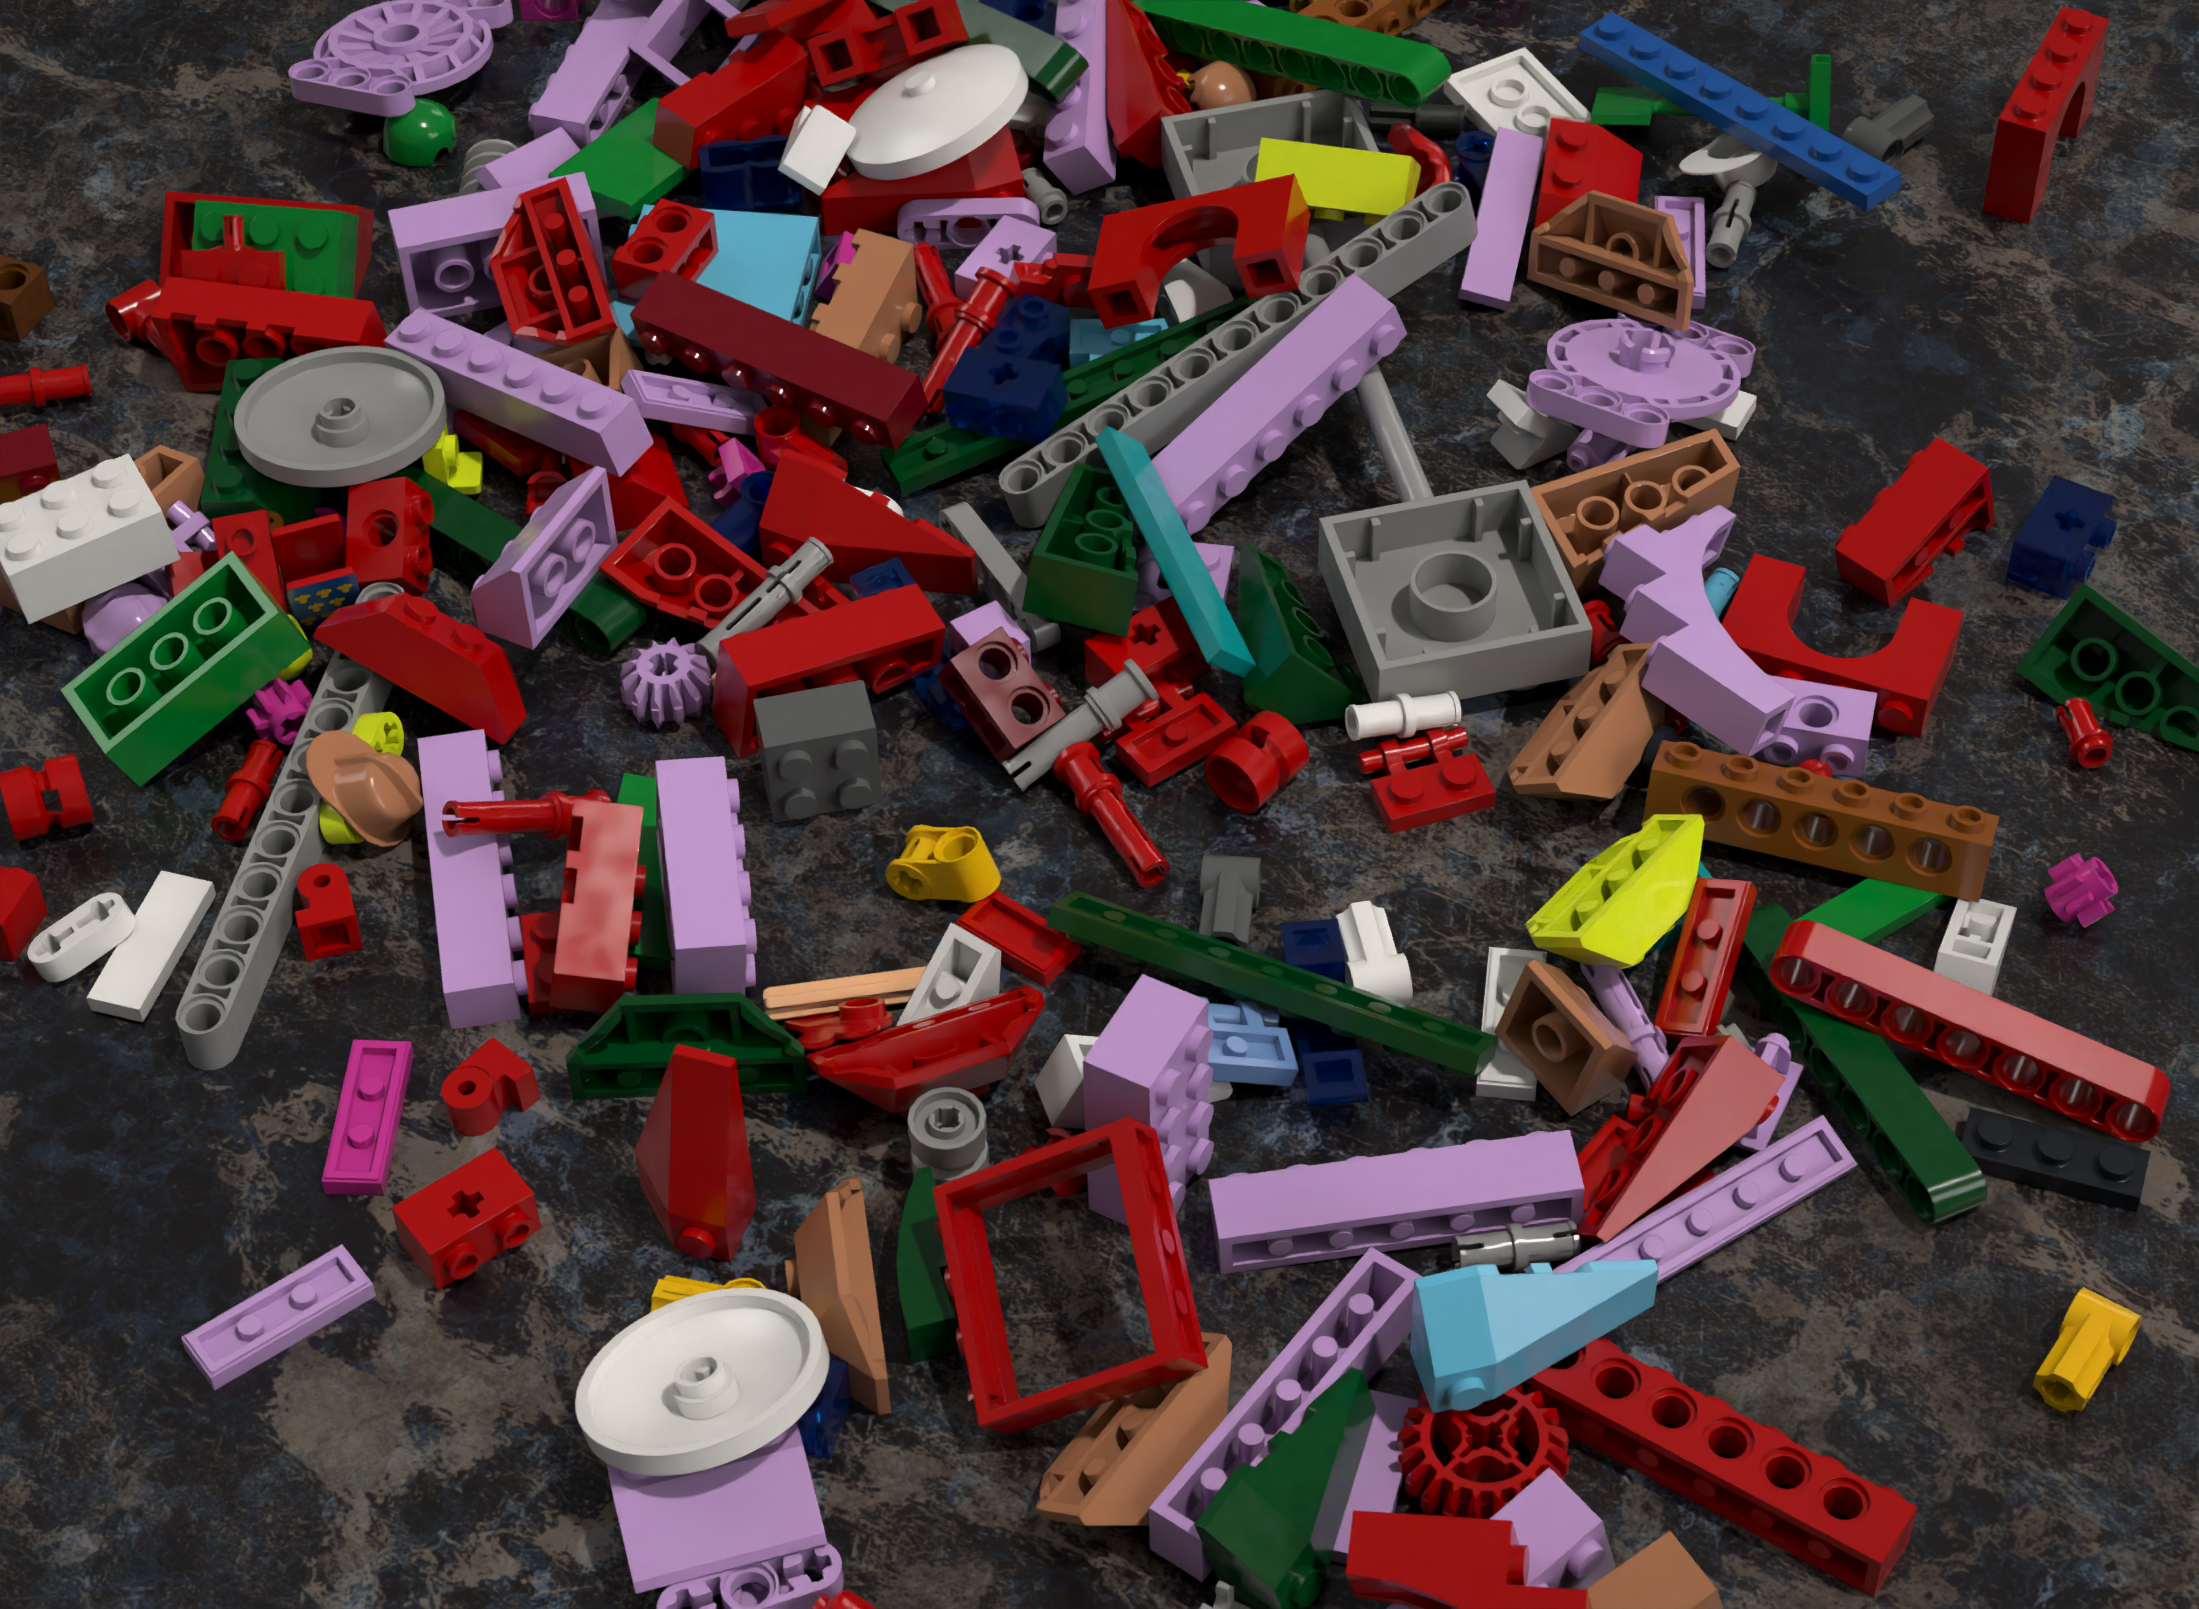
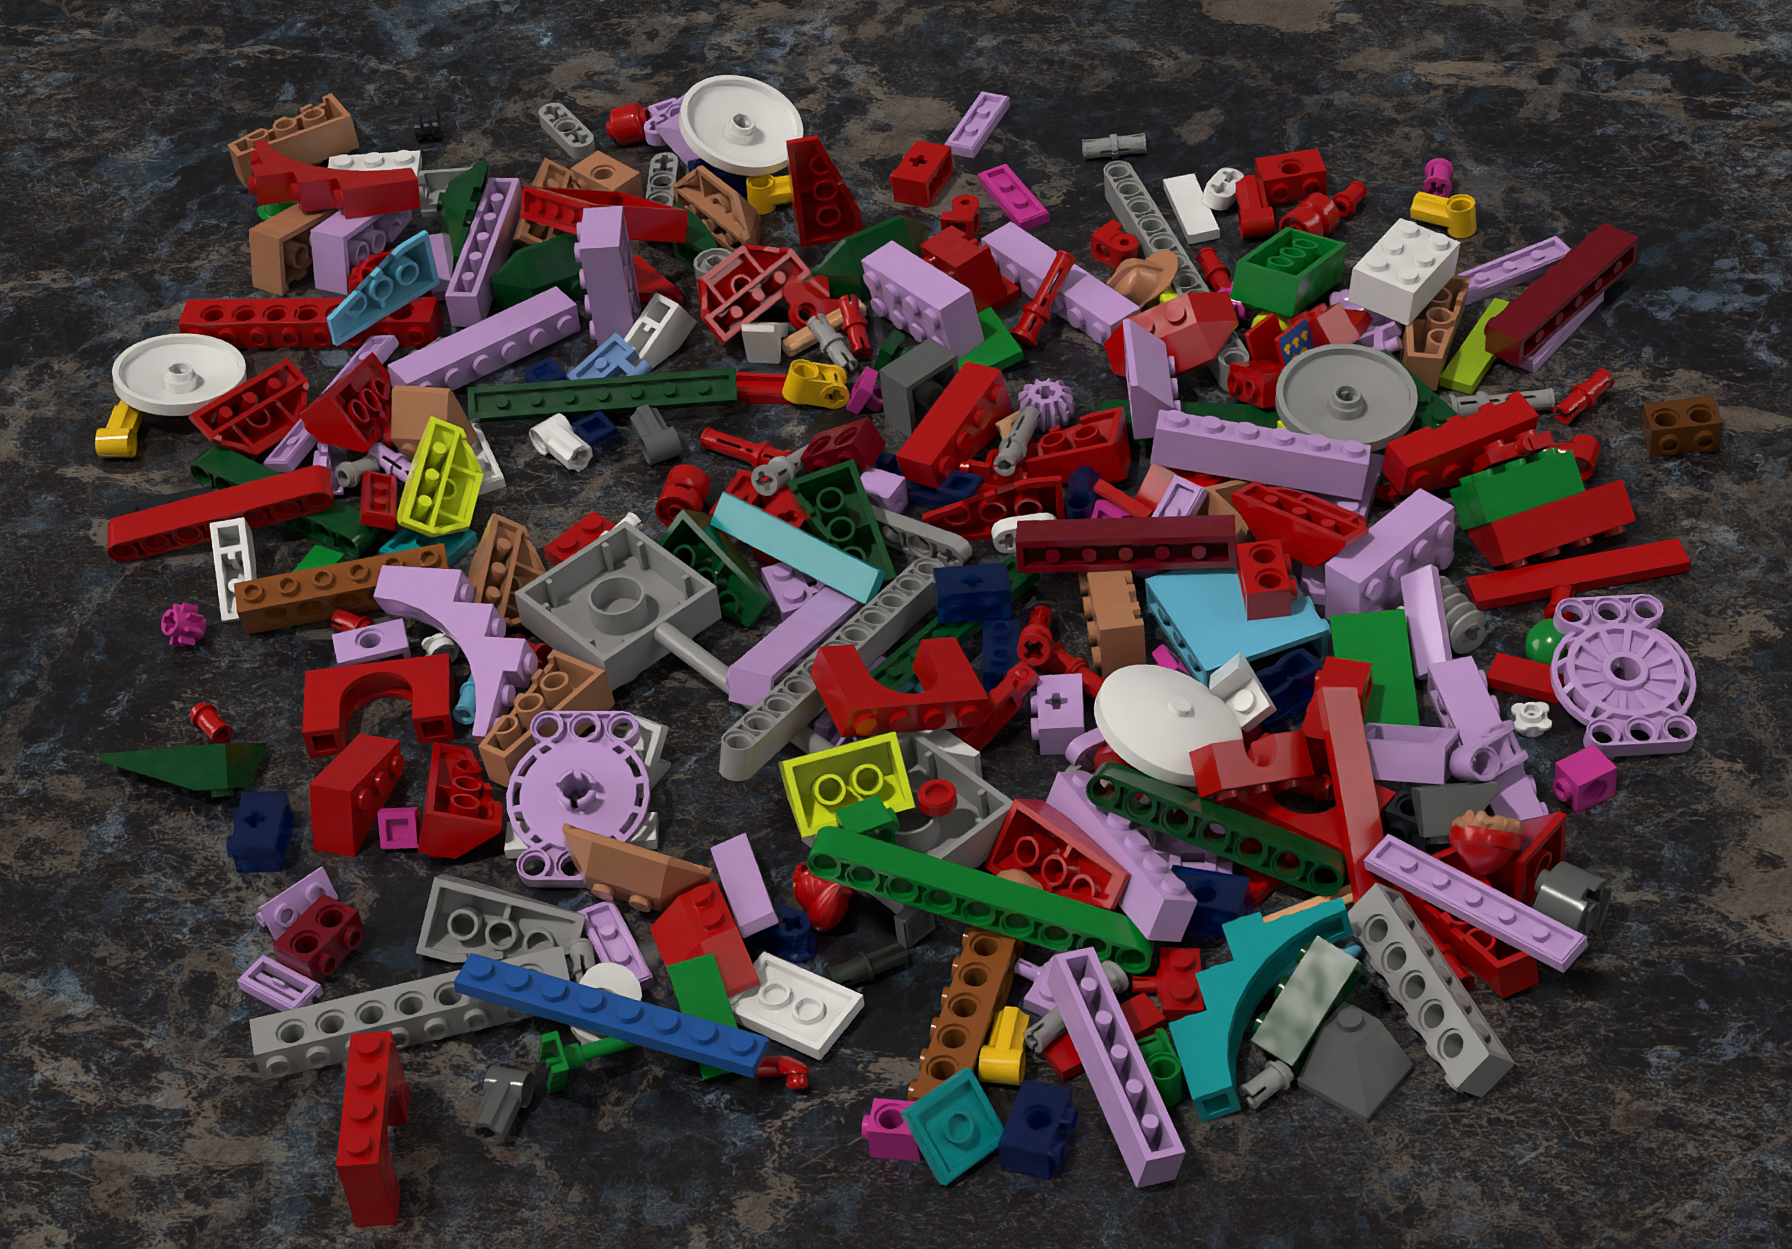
camera: 155 degrees right, 5 degrees down
none -> white dish [112,333,247,416]
none -> red wedge [189,358,309,459]
none -> lavender tile [237,955,323,1012]
none -> light grey brick [249,946,570,1081]
none -> lavender hinge [255,867,339,940]
none -> dark red brick [272,894,366,984]
none -> dark pink tile [377,807,420,849]
none -> light grey wedge [416,874,586,963]
none -> red wedge [418,742,503,859]
none -> dark green wedge [489,233,588,309]
none -> nougat brick [570,150,644,206]
none -> red tile [633,255,681,302]
none -> light grey beam [646,152,680,206]
none -> red arm [756,1056,810,1090]
none -> light grey pin [807,313,859,375]
none -> green brick [835,795,899,845]
none -> red pin [838,294,873,360]
none -> dark pink tile [846,366,883,415]
none -> dark green tile [873,329,911,374]
none -> red tile [918,779,958,817]
none -> light grey pin [1082,133,1146,160]
none -> red tile [1093,478,1154,518]
none -> red piece [1235,175,1275,239]
none -> light grey pin [1446,388,1555,418]
none -> red tile [1466,538,1690,611]
none -> red tile [1486,652,1565,704]
none -> white plate [1511,702,1552,737]
none -> red pin [1544,583,1575,622]

